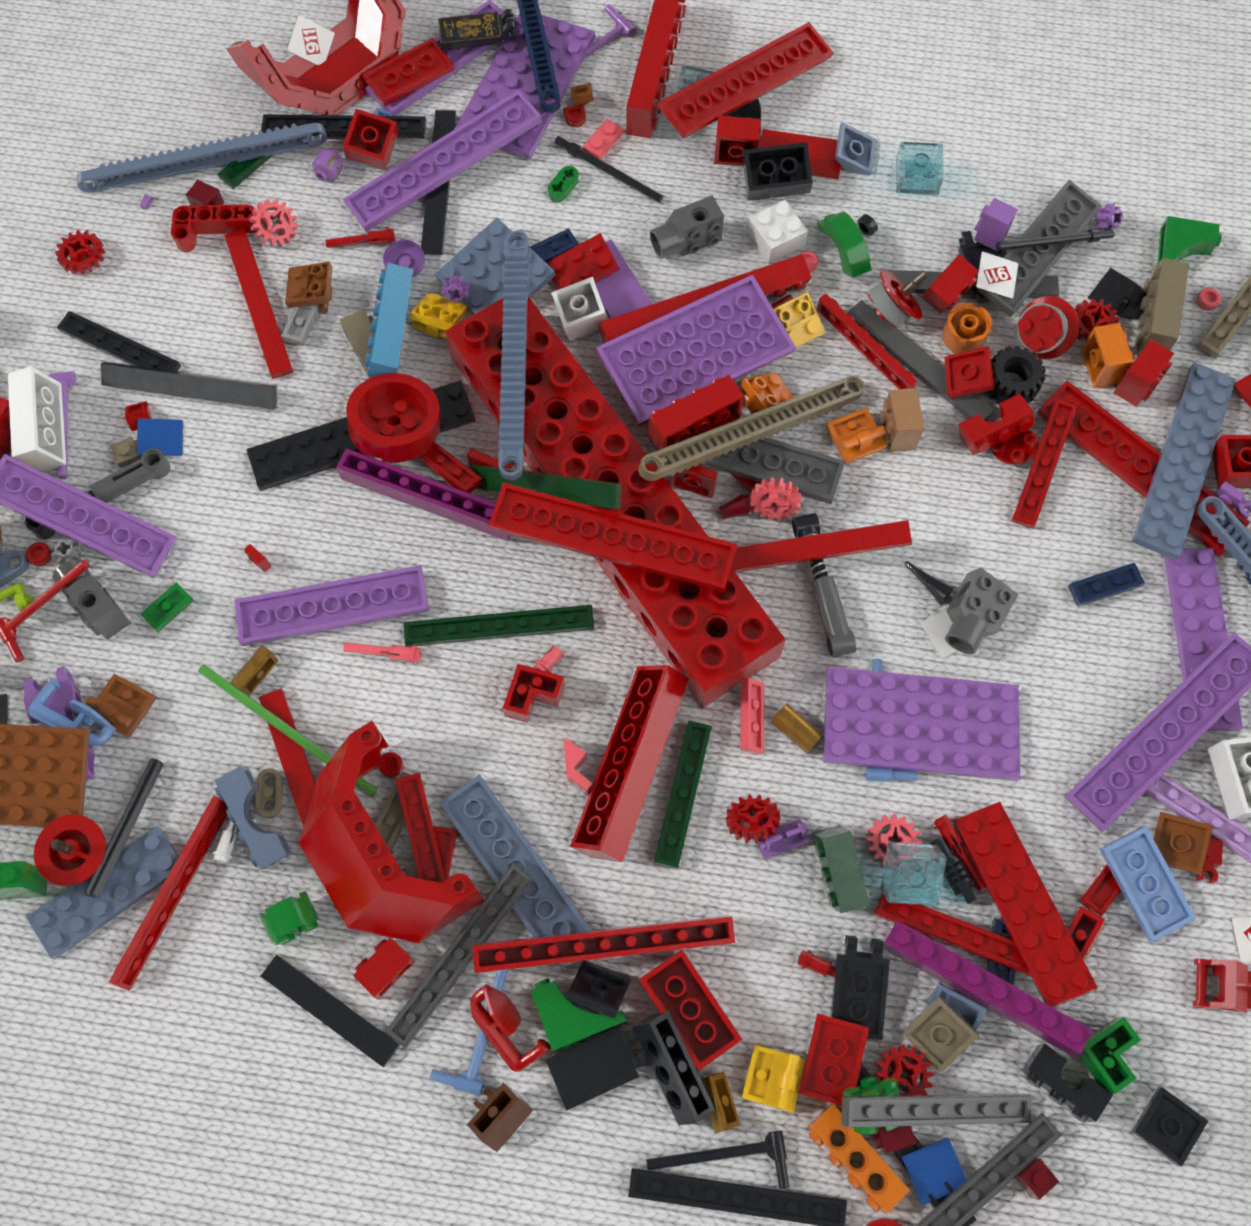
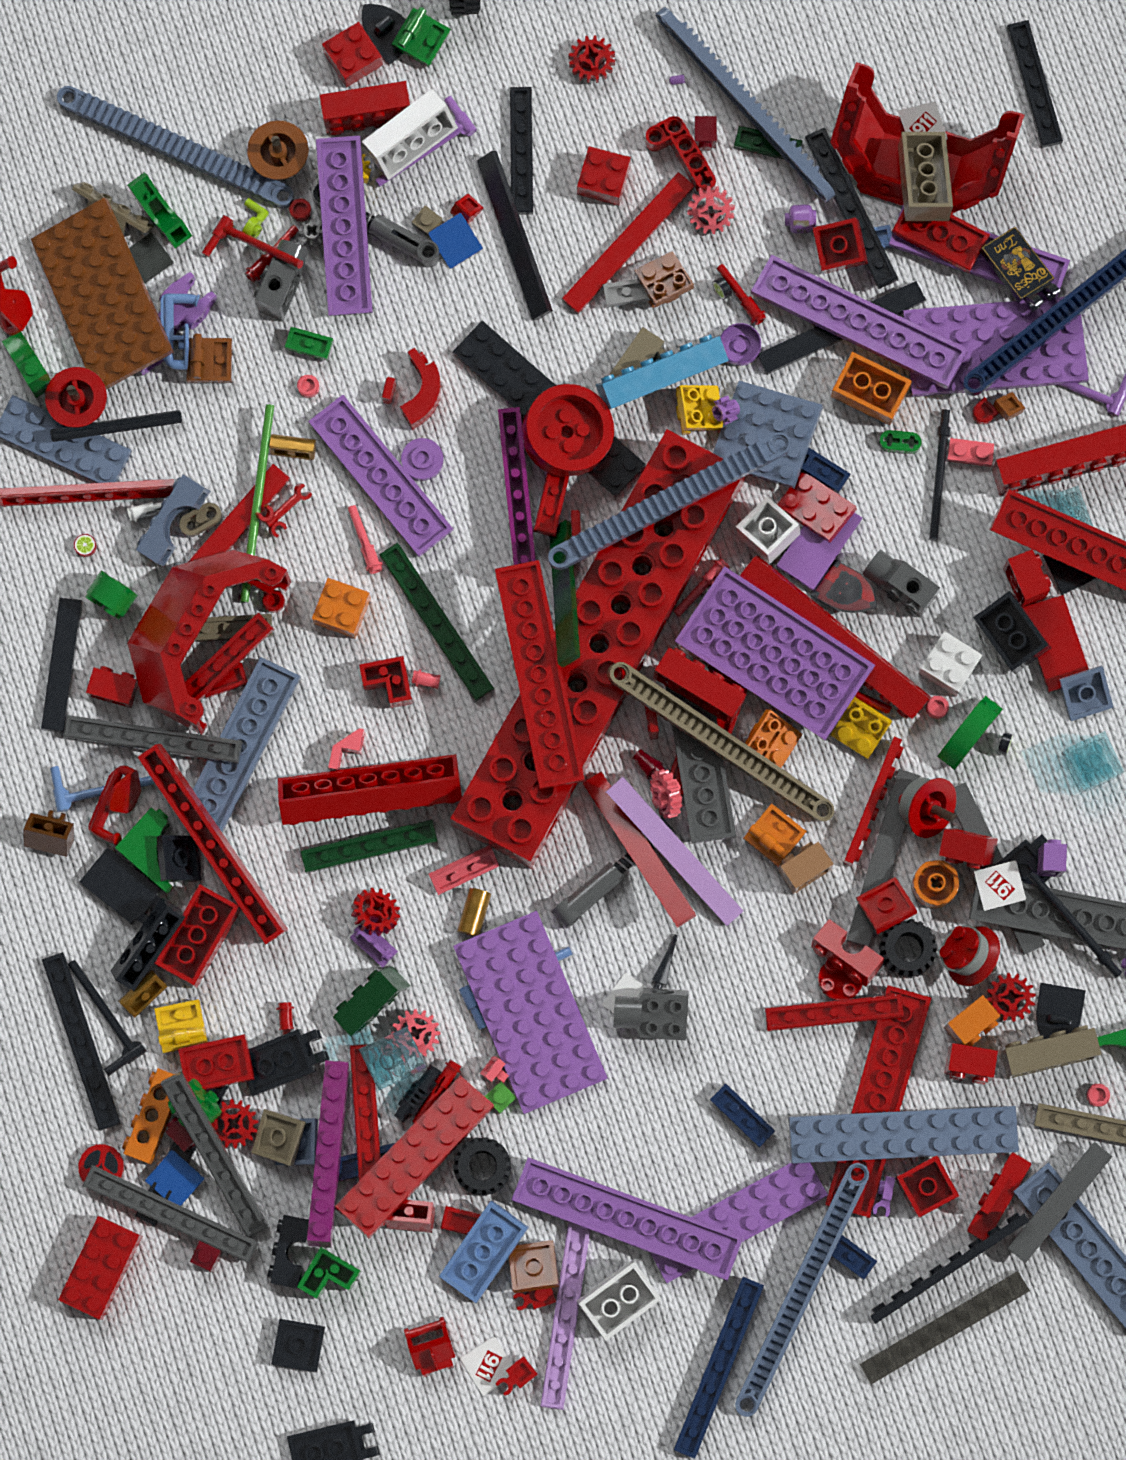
camera: 65 degrees right, 10 degrees up
none -> tile [74,534,97,557]
none -> red pin [245,225,299,283]
none -> red bar [255,483,312,538]
none -> coral tile [297,375,320,398]
none -> orange brick [312,578,371,639]
none -> red arch [400,348,441,430]
none -> medium lavender piece [401,438,444,481]
none -> black tyre [453,1137,511,1196]
none -> coral tile [479,1056,509,1083]
none -> bright green plate [485,1081,517,1114]
none -> red brick [577,146,631,206]
none -> lavender tile [606,776,743,926]
none -> coral pin [673,558,730,617]
none -> black tile [712,277,732,300]
none -> shield [810,559,877,613]
none -> orange brick [831,352,912,426]
none -> dark tan brick [898,132,953,221]

